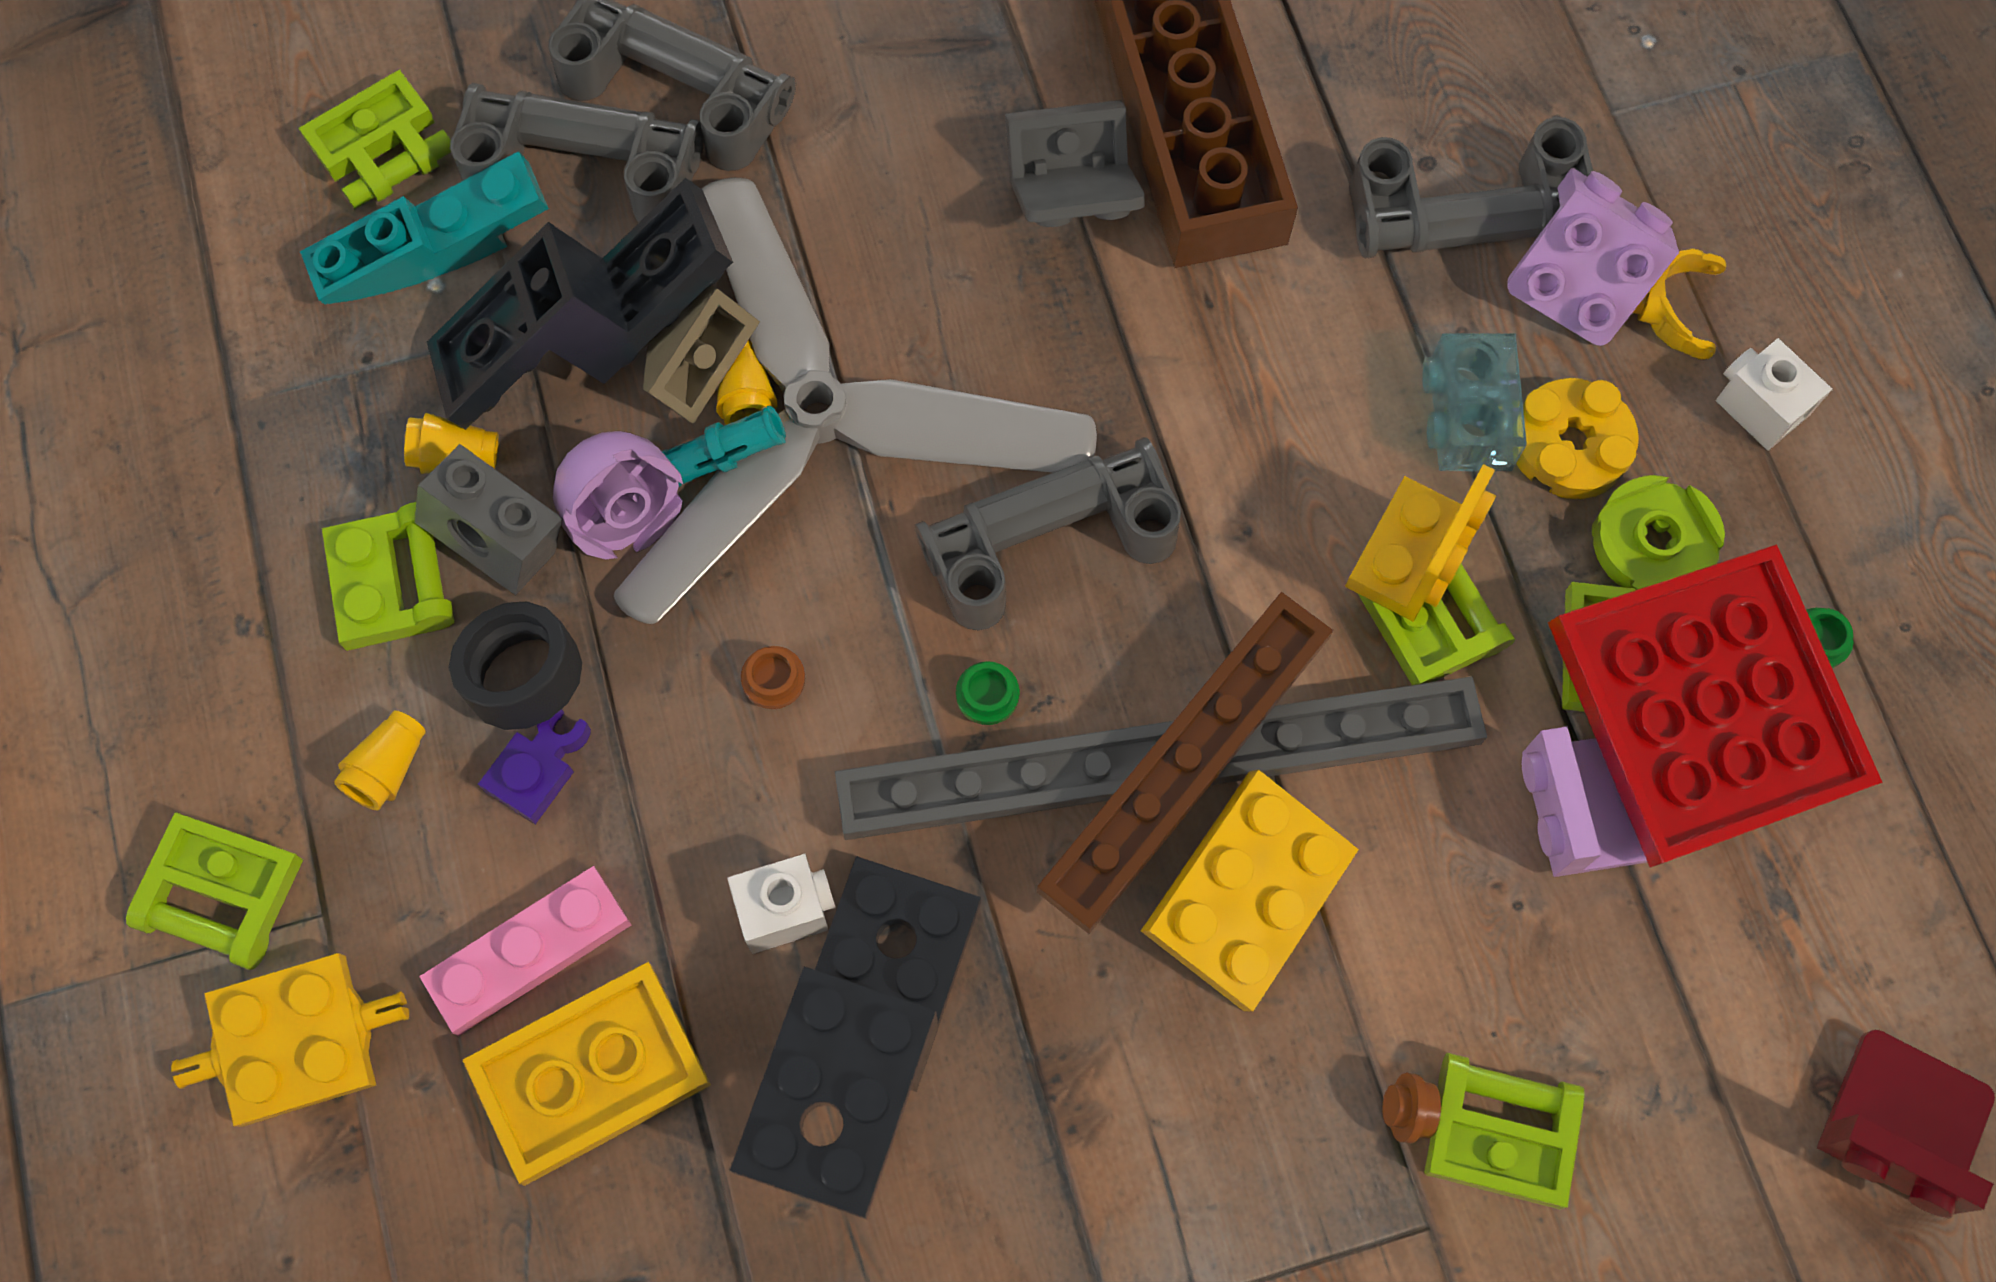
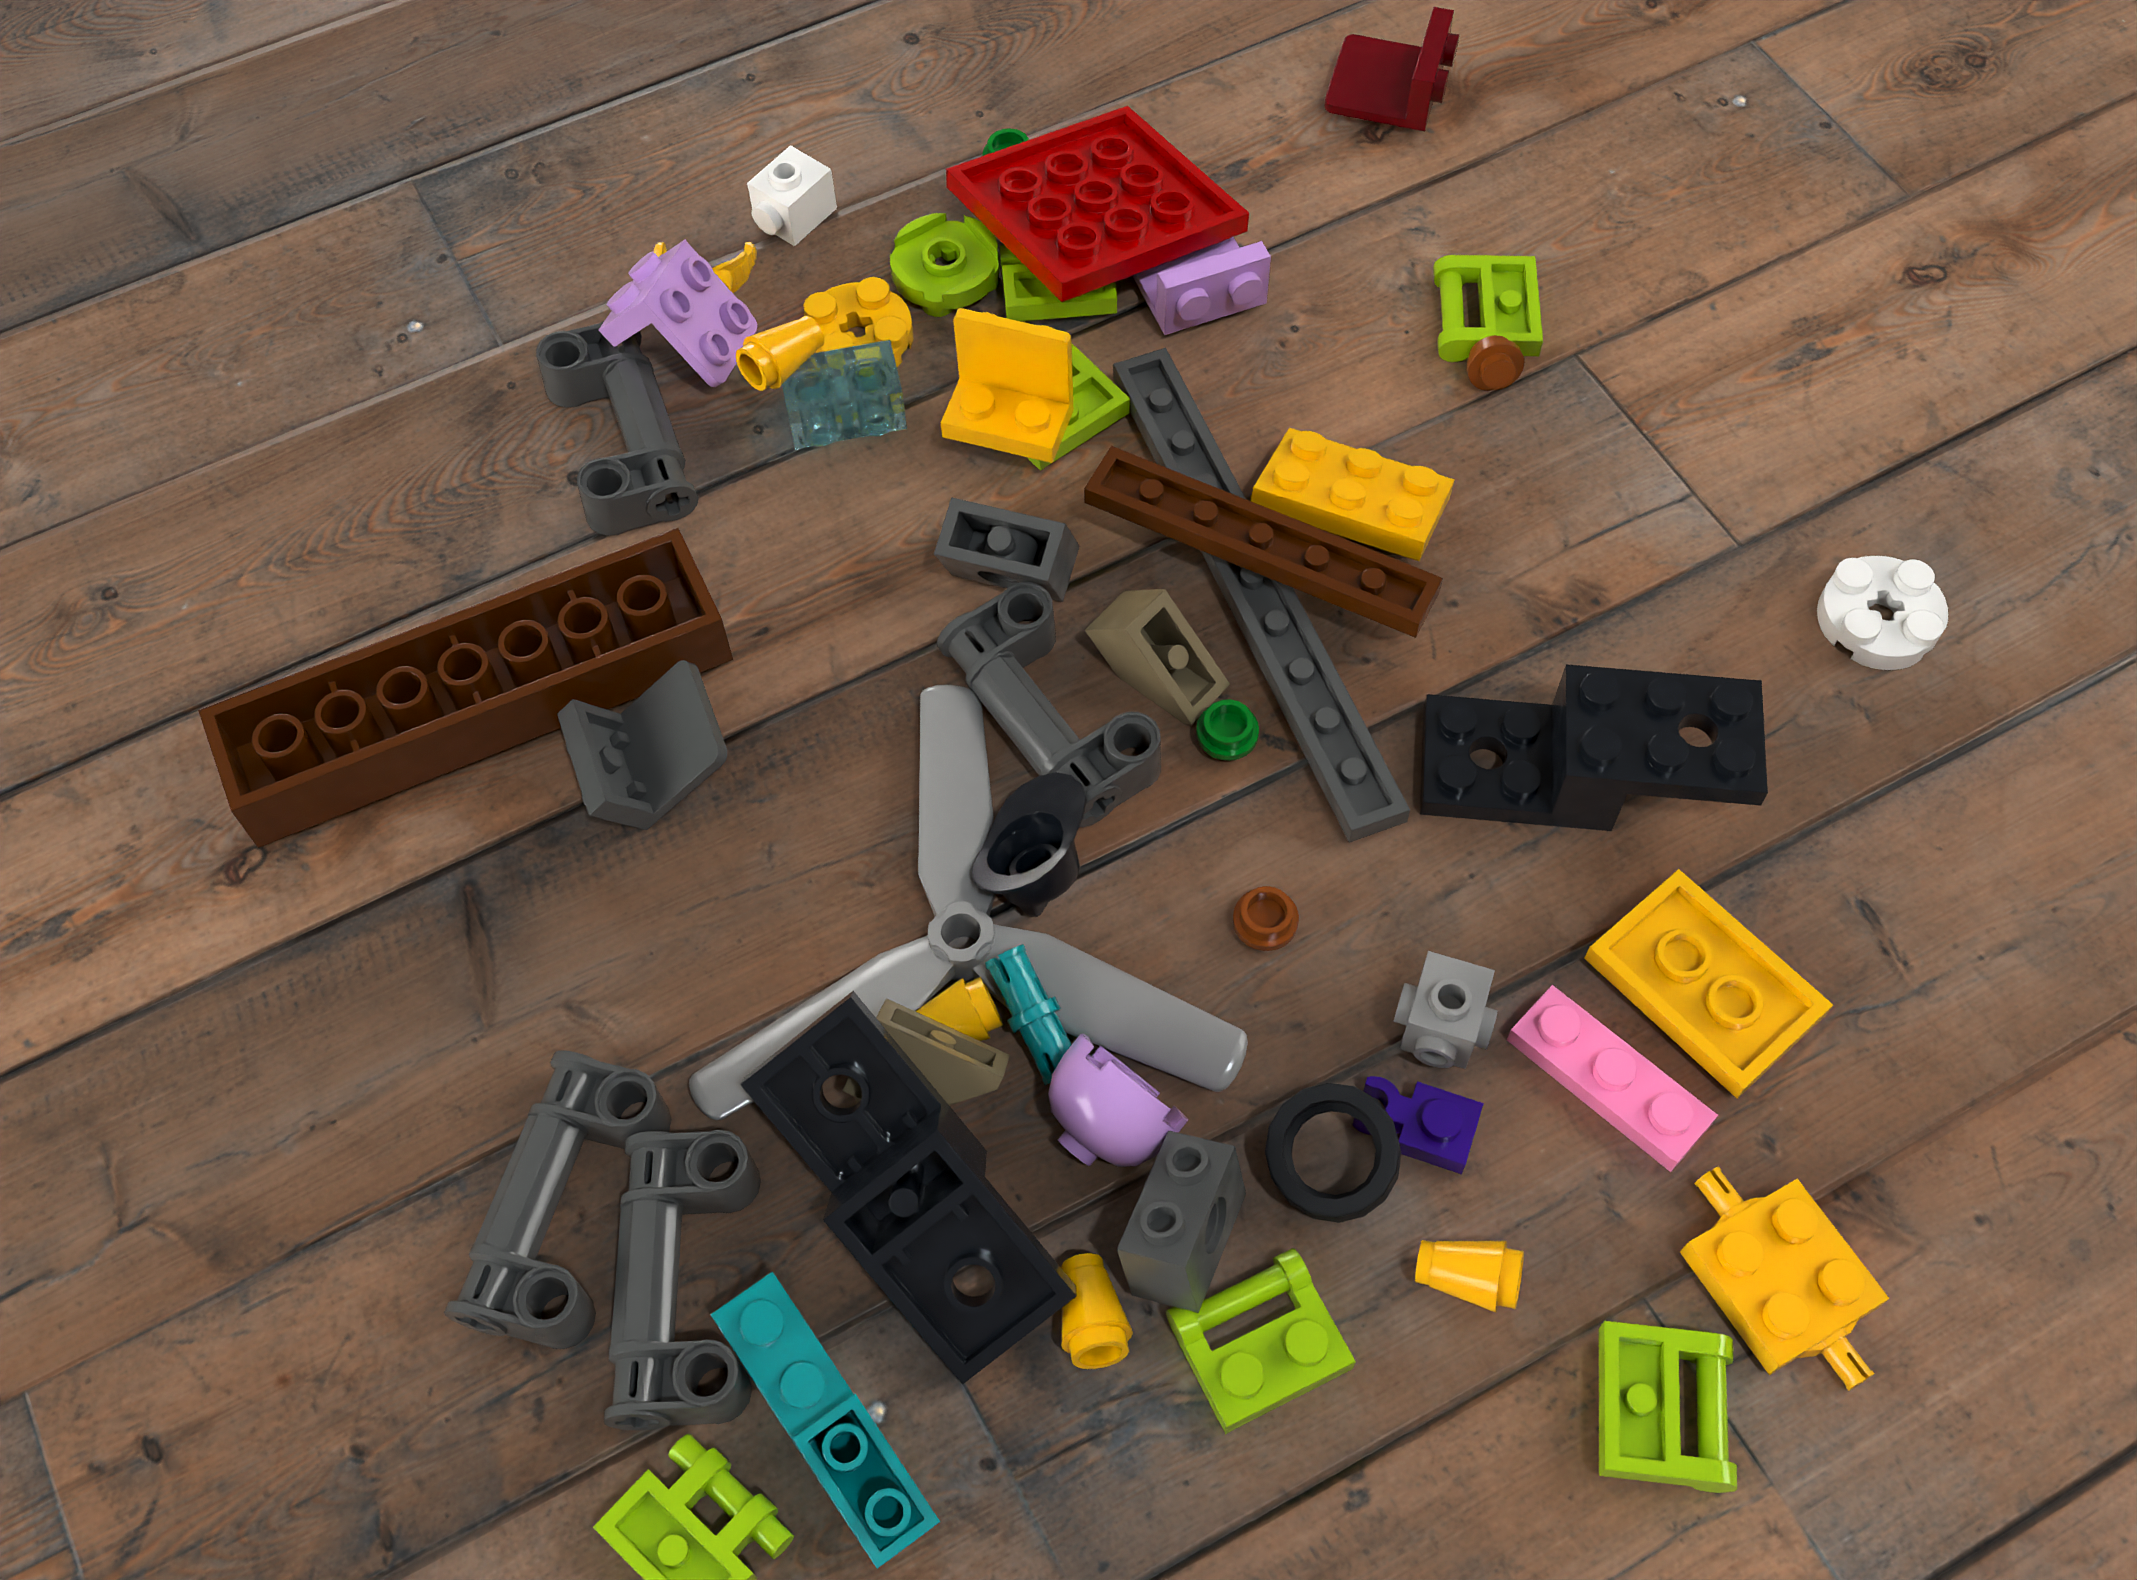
camera: 100 degrees left, 10 degrees down
white brick [727,854,835,954] -> none
none -> yellow cone [736,316,824,391]
none -> dark grey brick [934,497,1080,602]
none -> black piece [972,772,1087,917]
none -> dark tan slope [1085,589,1230,725]
none -> light grey brick [1393,951,1498,1069]

